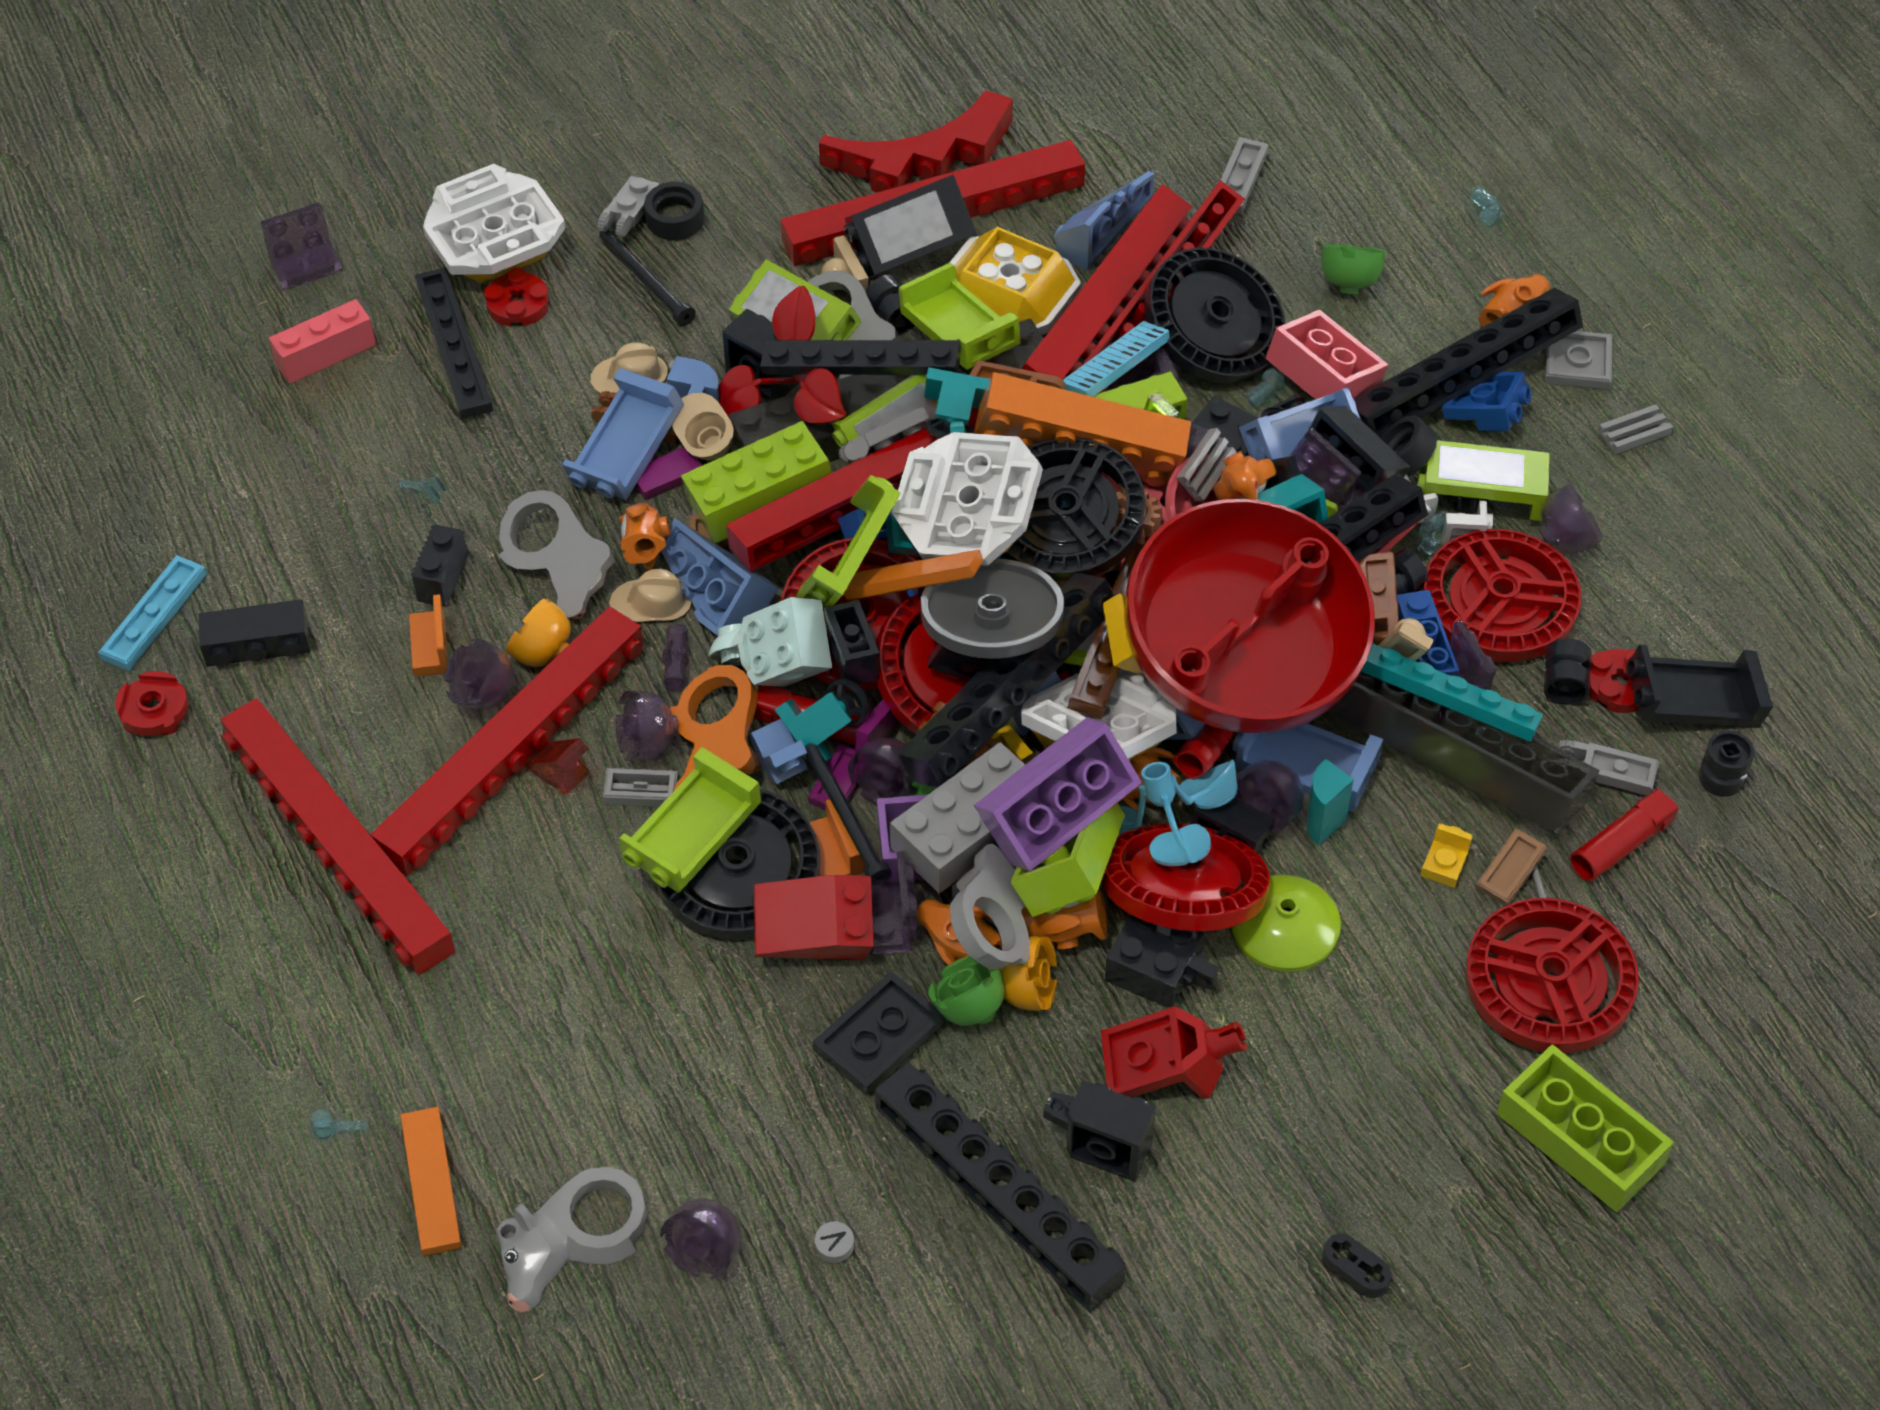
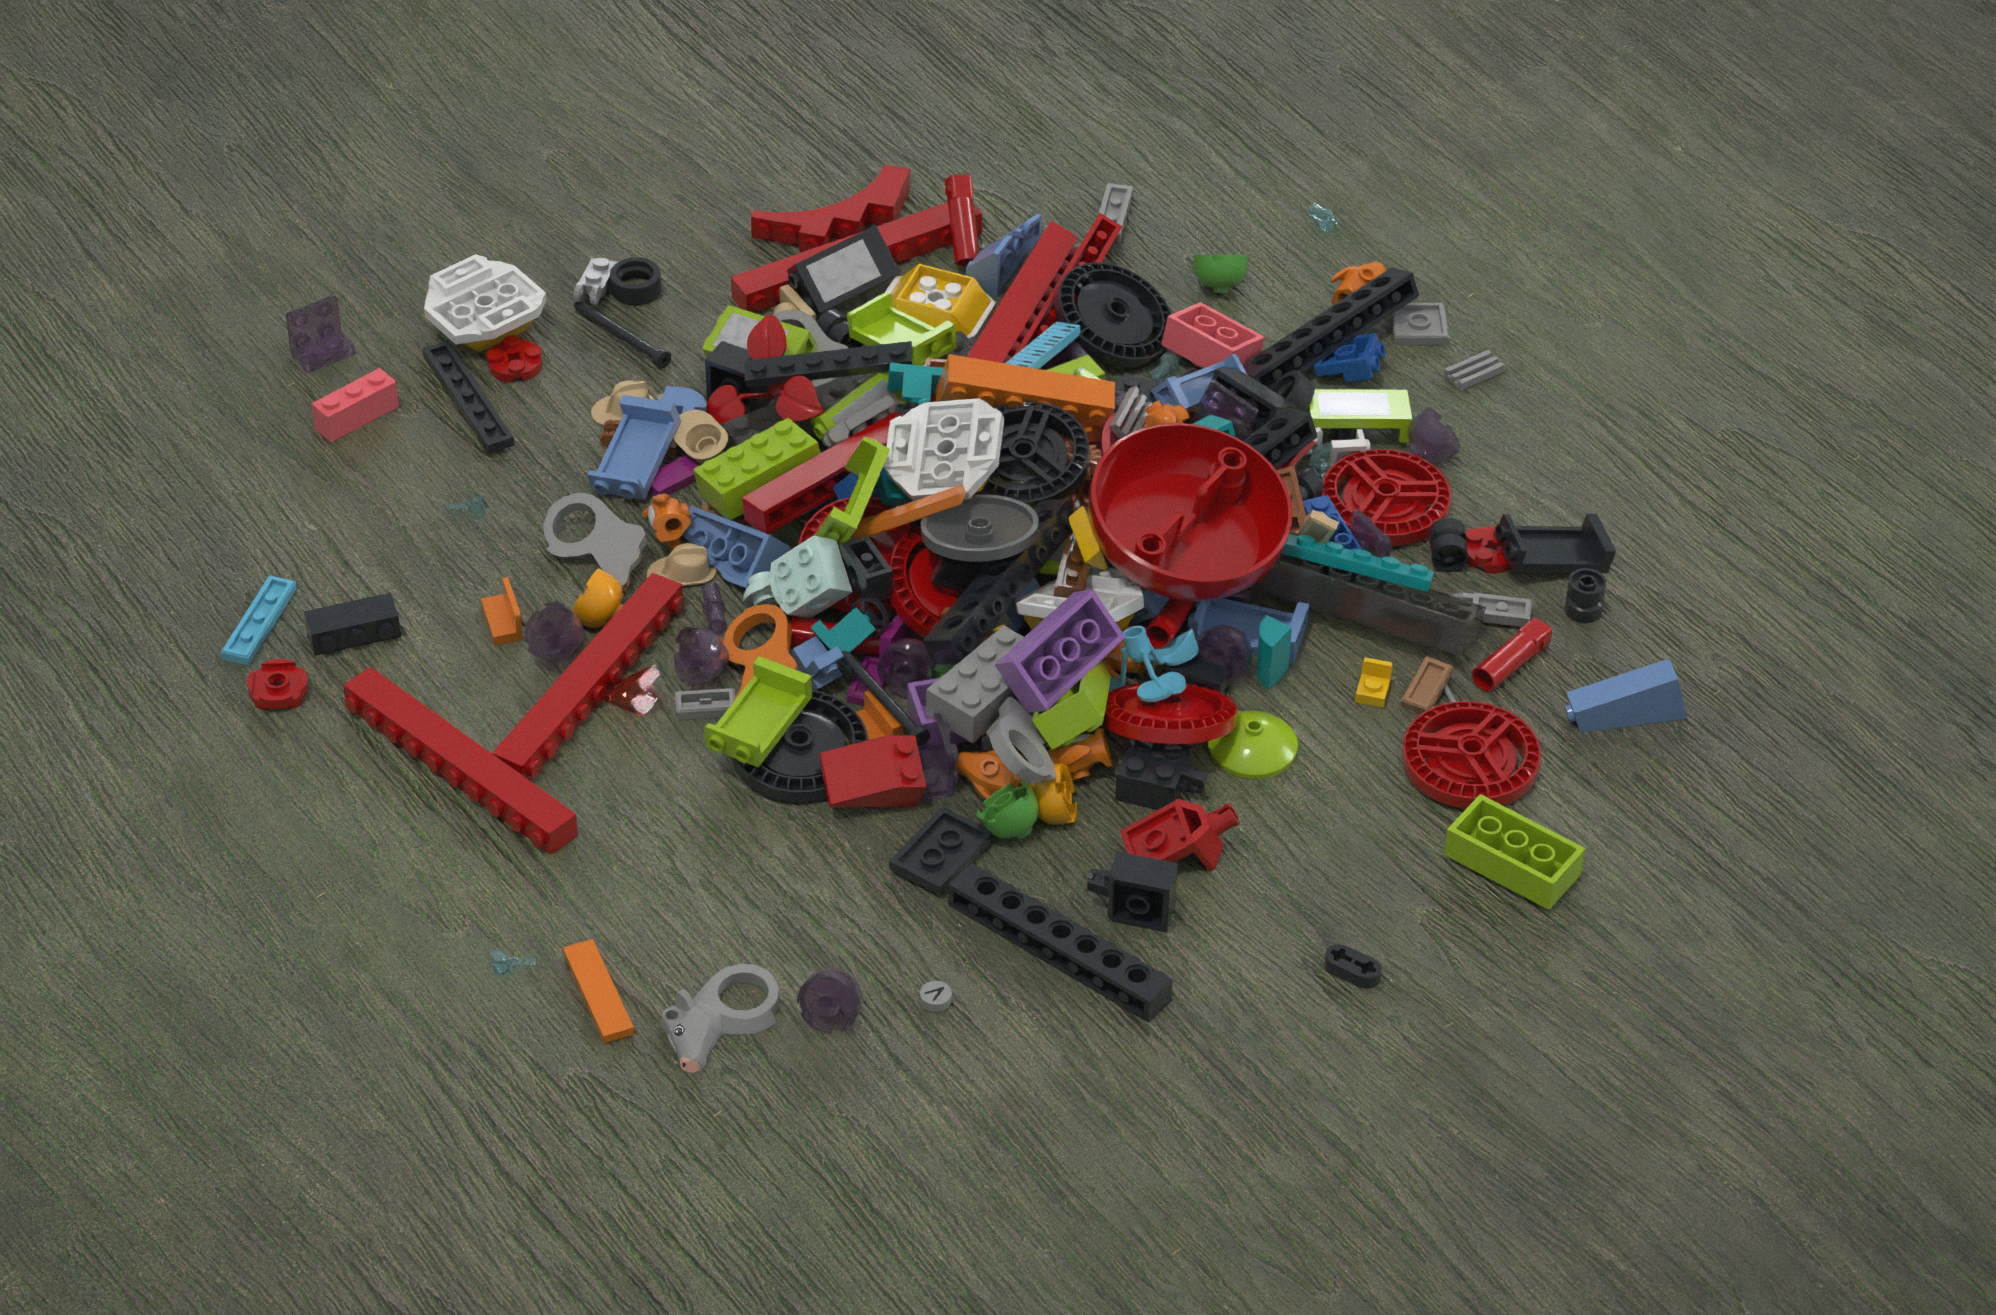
camera: 10 degrees left, 10 degrees down
black brick [411,525,469,607] -> none
none -> red piece [945,174,979,266]
none -> medium blue slope [1565,659,1687,732]

